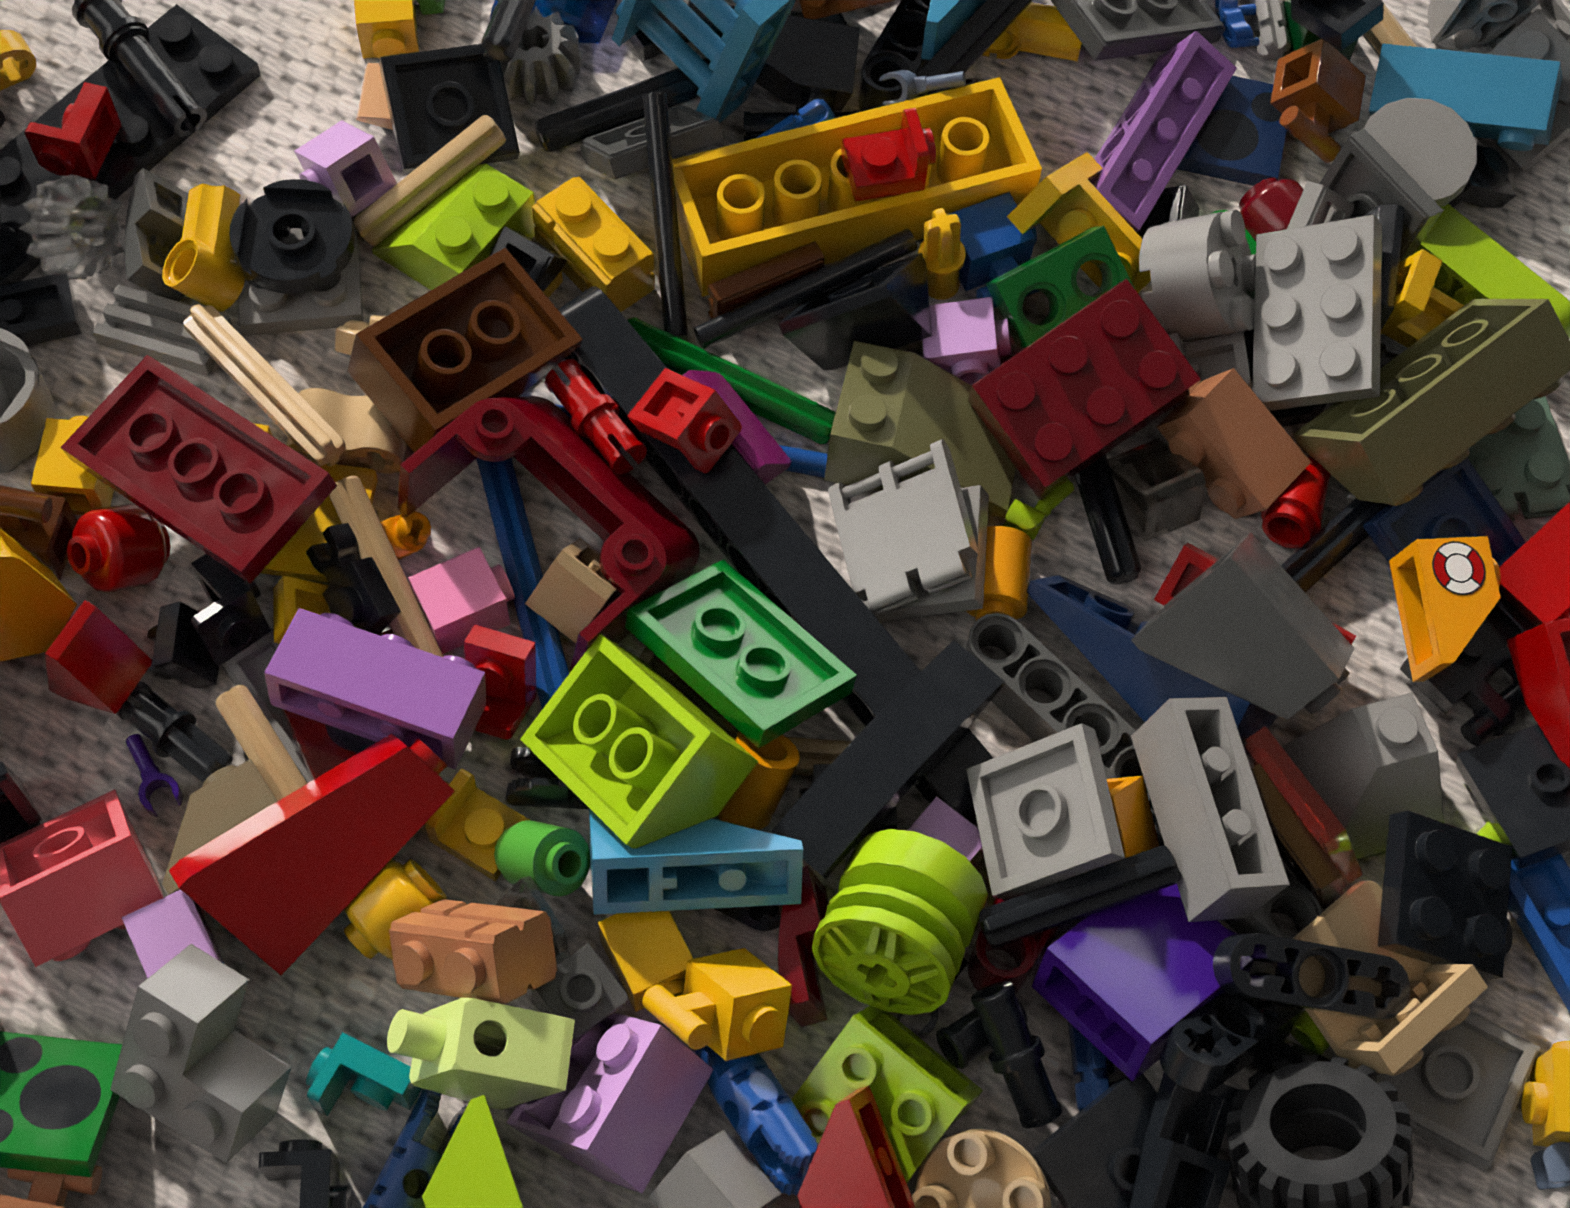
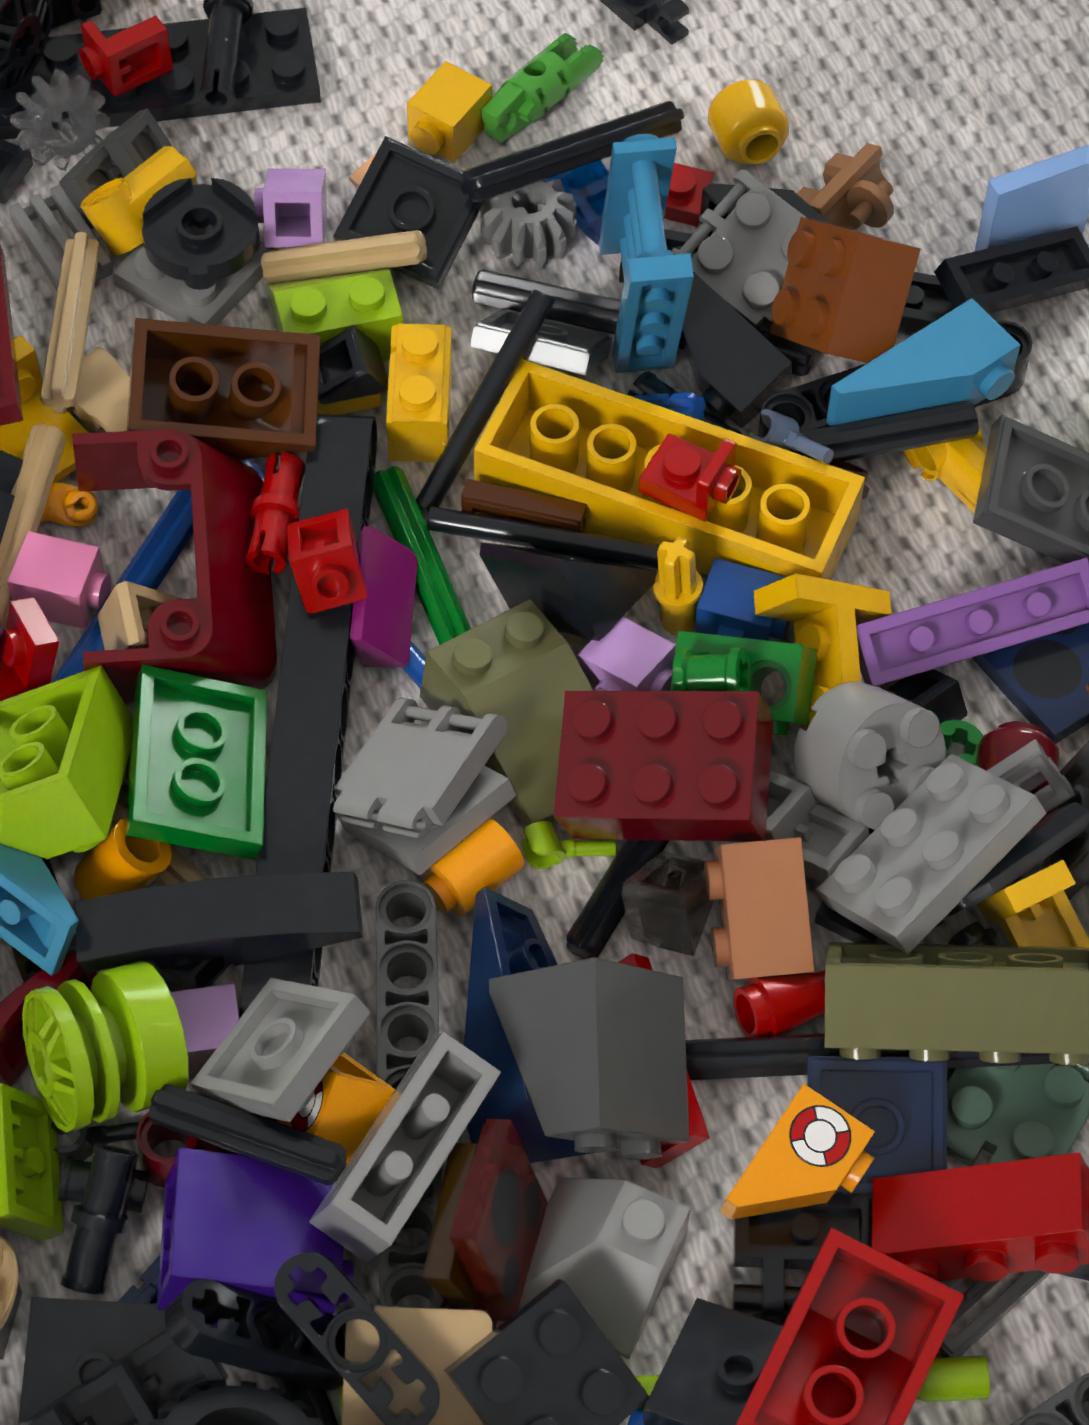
camera: 45 degrees right, 5 degrees down
none -> green bush [672,647,751,691]

